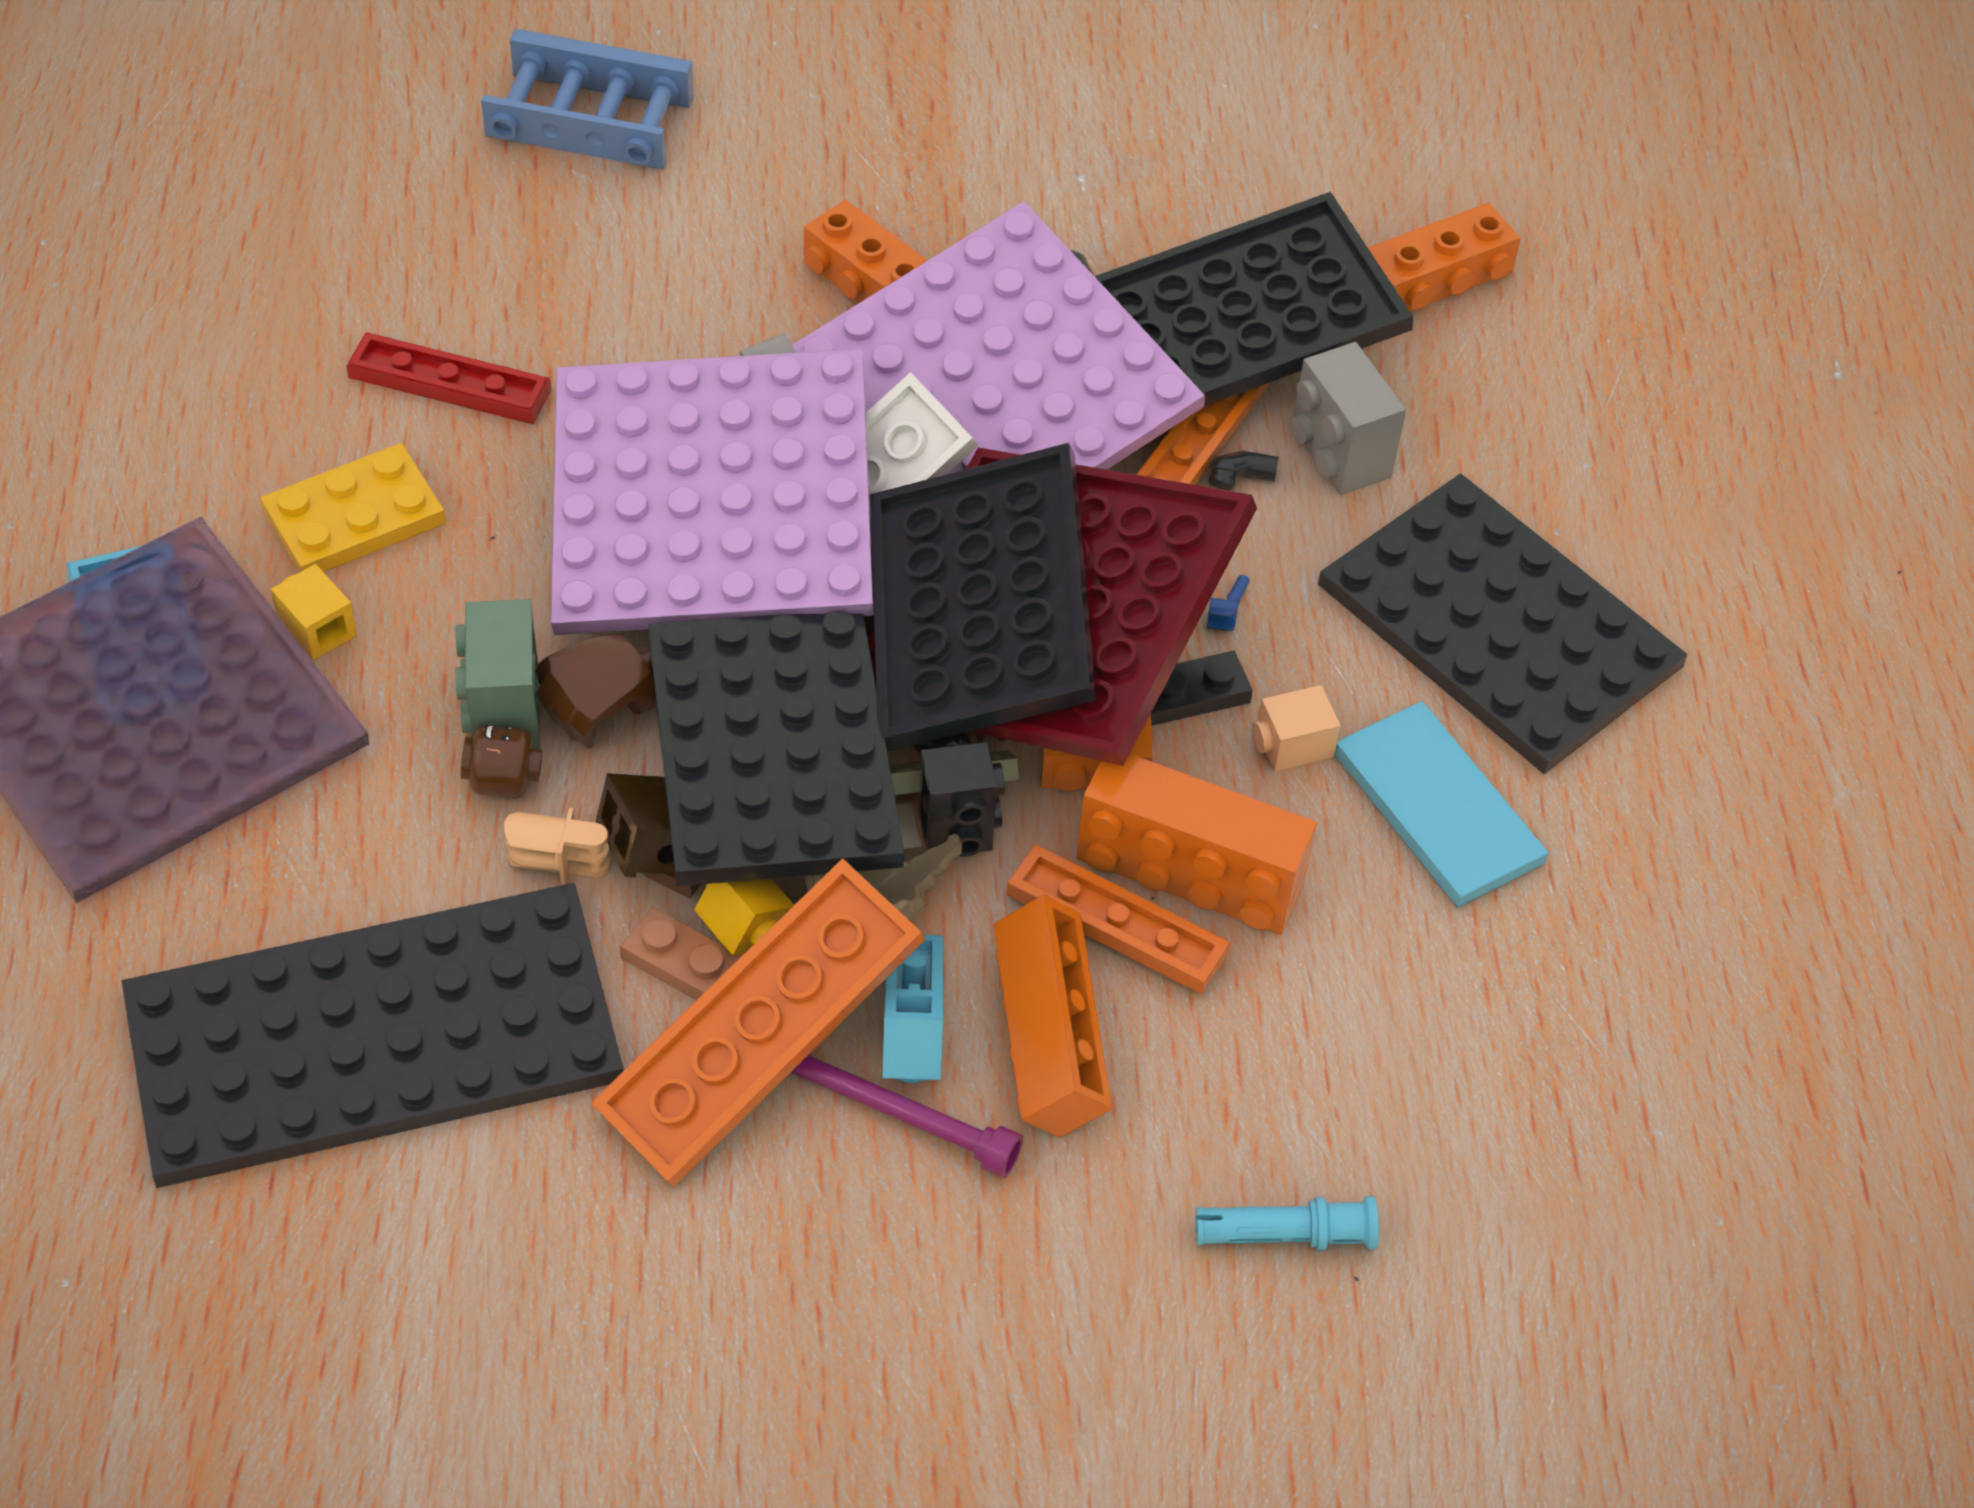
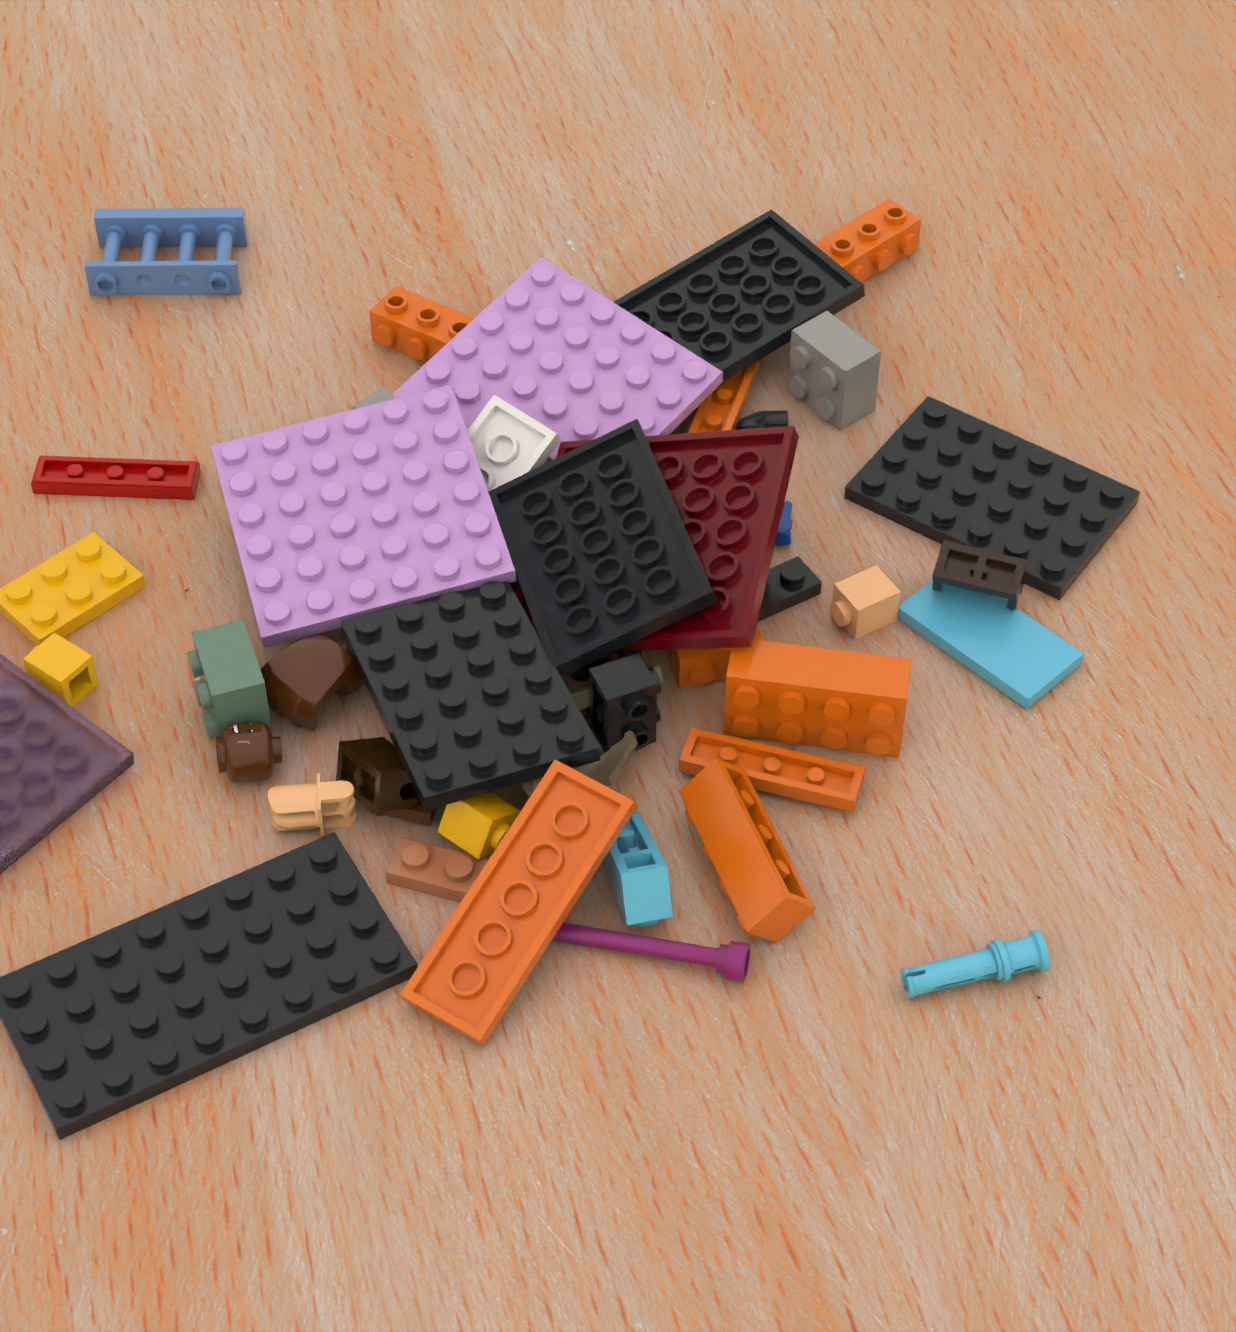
camera: 10 degrees left, 5 degrees down
none -> dark brown hinge [932,540,1027,610]

